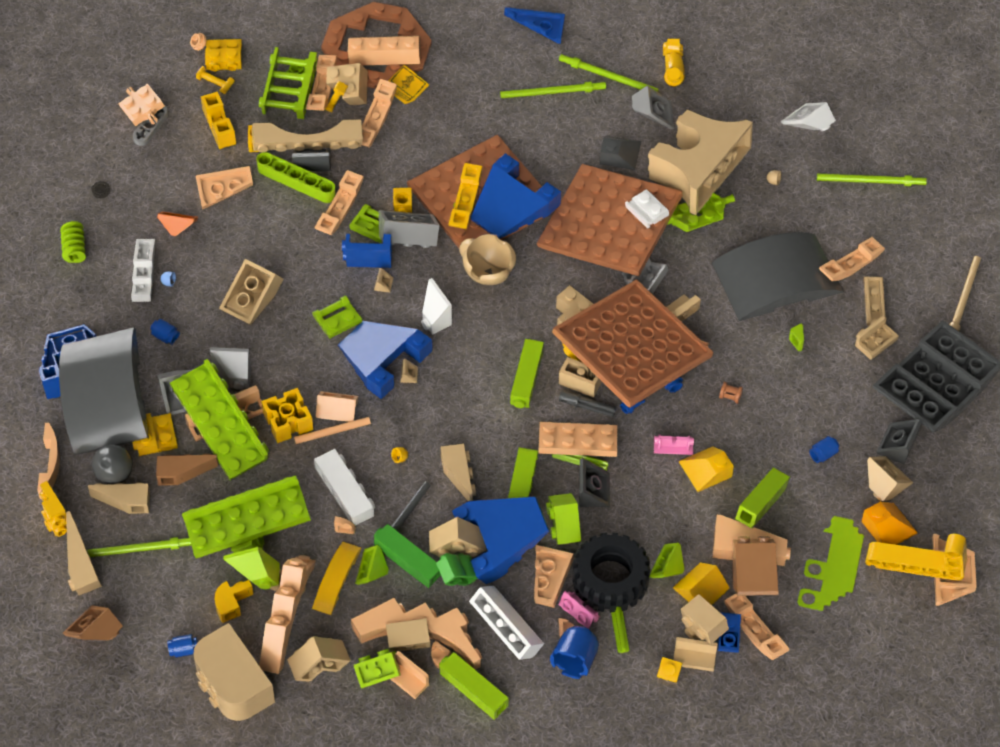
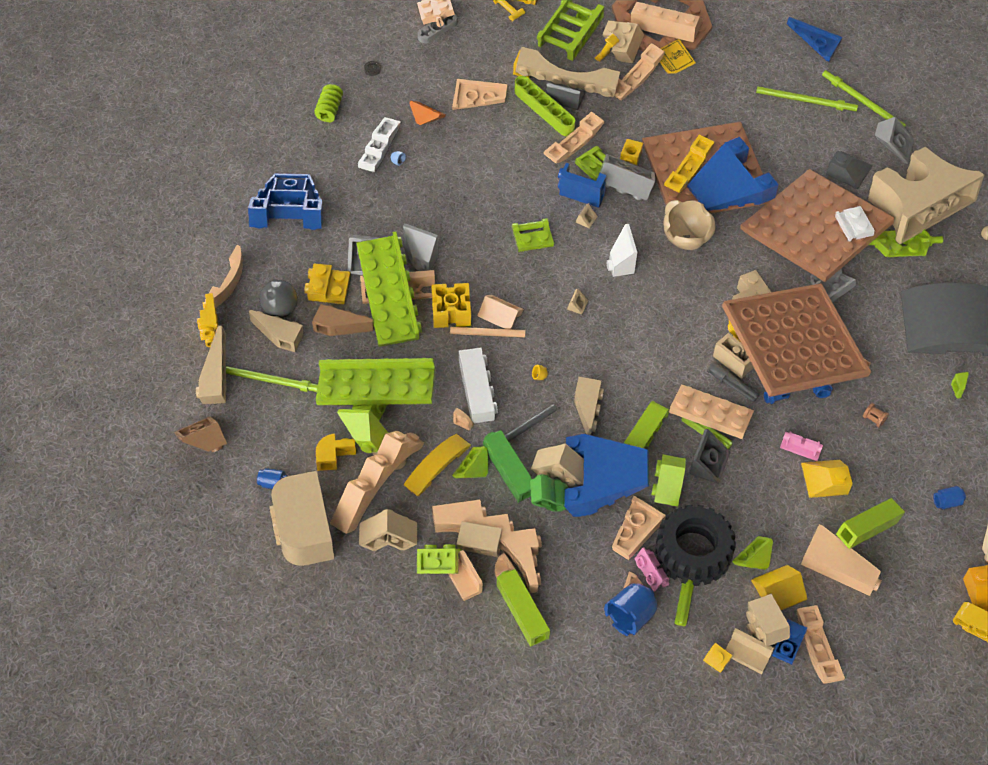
camera: 20 degrees right, 0 degrees up
dark grey slope [59,328,149,455] -> none
blue brick [150,319,180,345] -> none
yellow arch [201,92,236,149] -> none
tan slope [219,259,284,325] -> none
light nougat slope [306,55,337,111] -> none
wedge [338,321,432,399] -> none
white brick [469,586,544,660] -> none
lime brick [510,339,544,408] -> none
yellow piece [663,39,685,87] -> none
tan panel [666,294,701,322] -> none
medium nougat slope [733,536,778,596] -> none
lime piece [797,516,864,611] -> none

